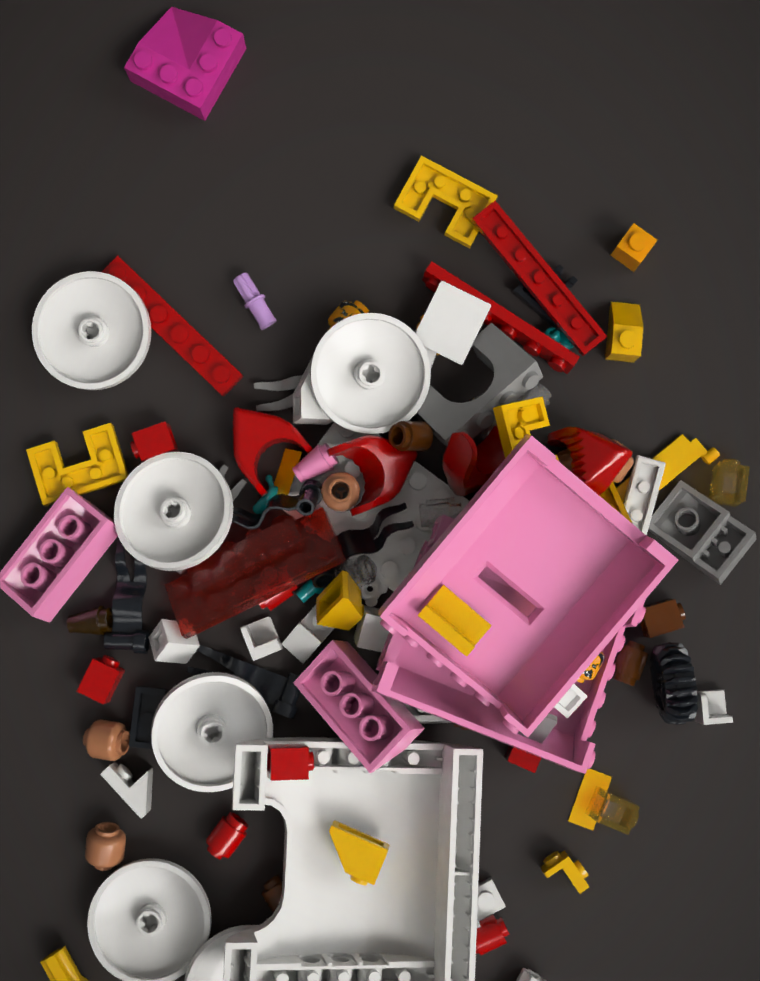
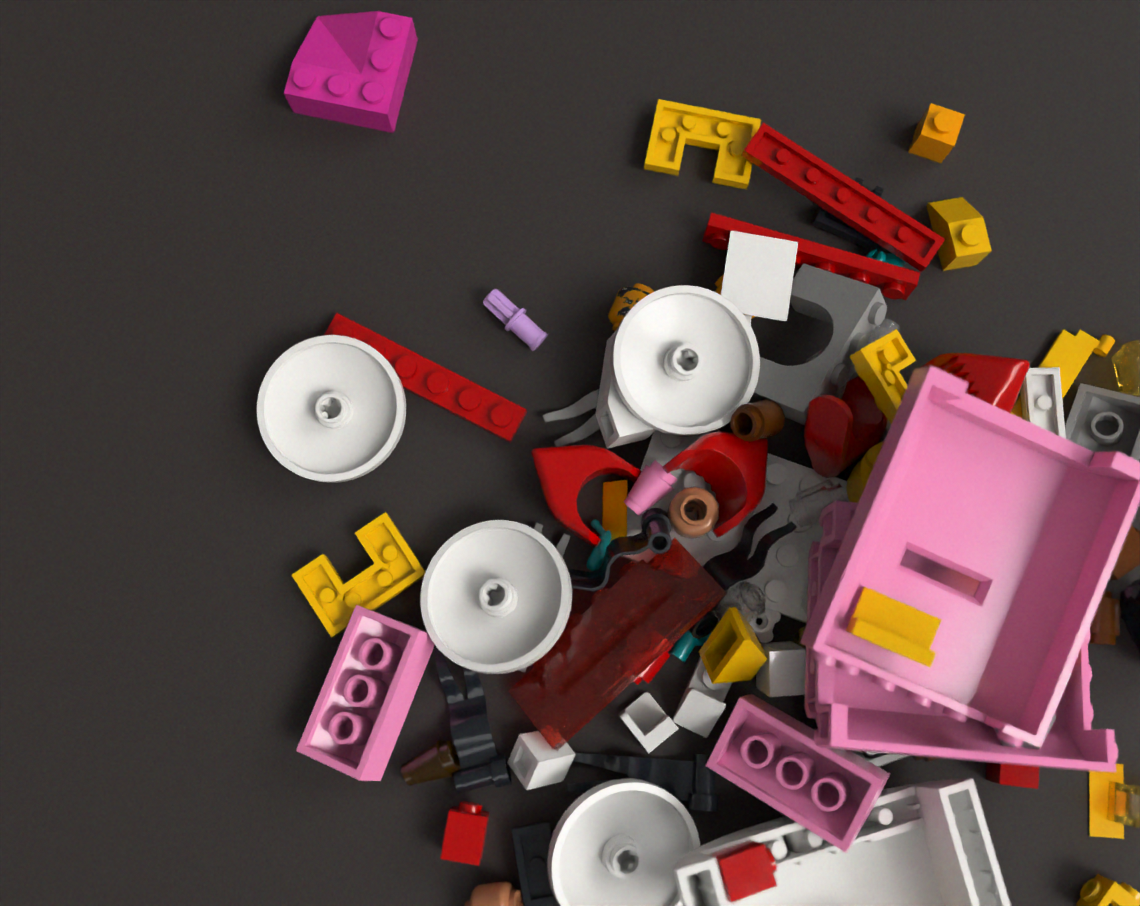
camera: 15 degrees left, 5 degrees down
red brick [130,421,179,462] -> none

